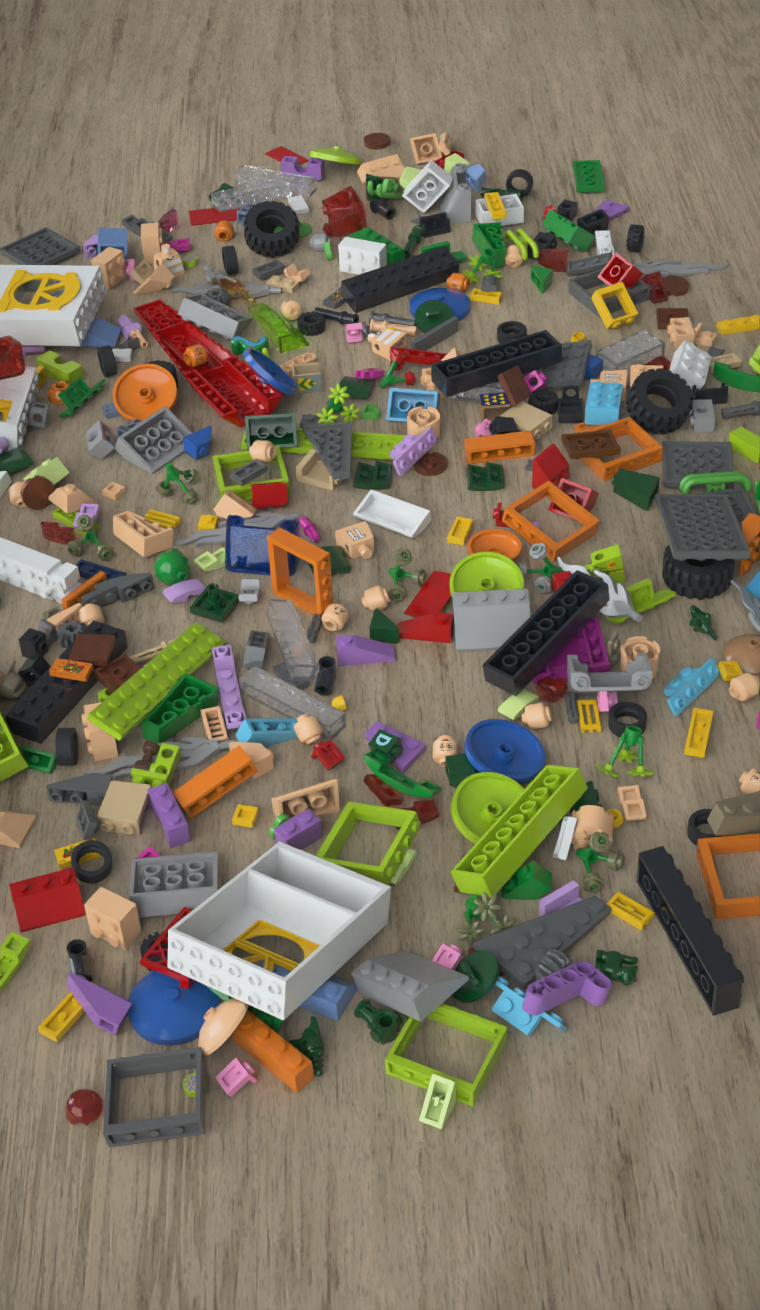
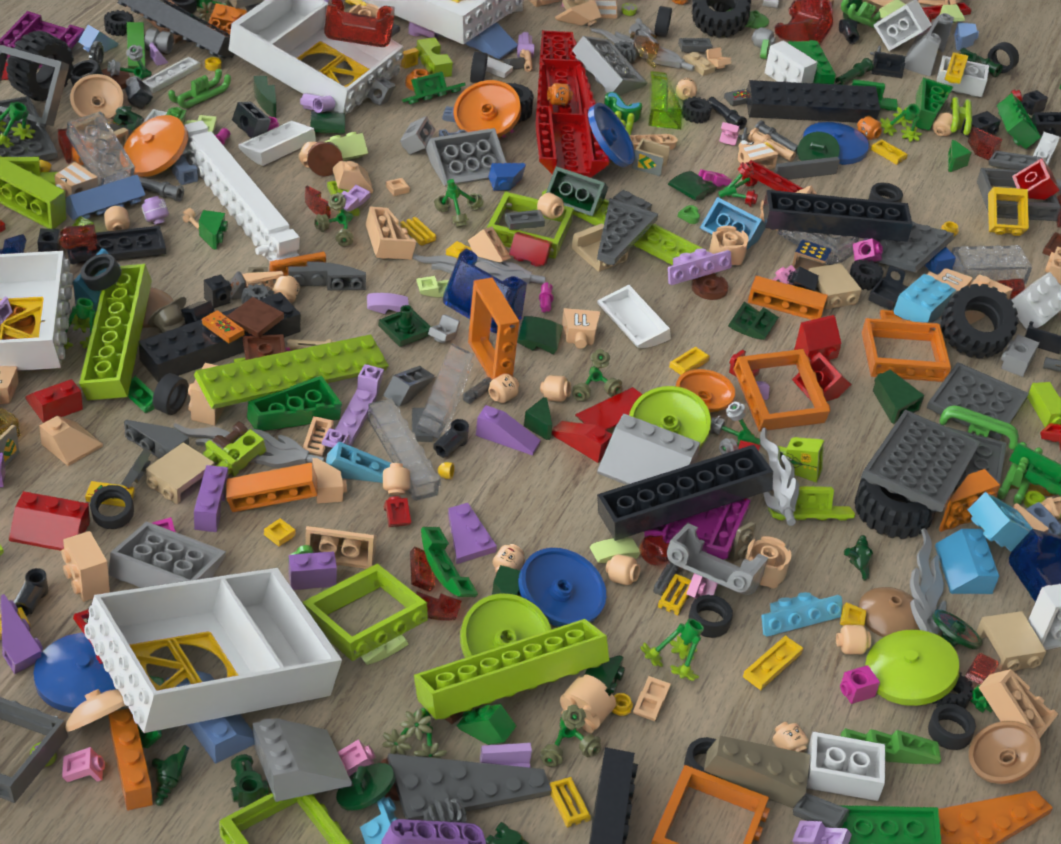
camera: 20 degrees right, 0 degrees up
dark blue tile [75,559,127,580] -> none
green cylinder [154,548,191,586] -> none
lime plant [317,383,360,424] -> none
dark green slope [353,461,392,490] -> none
dark green brick [368,729,404,764] -> none
dark grey plate [481,275,499,292] -> none
copper tile [498,365,532,406] -> none
white tile [553,816,577,860] -> none
reddish brown plate [561,430,621,459] -> none

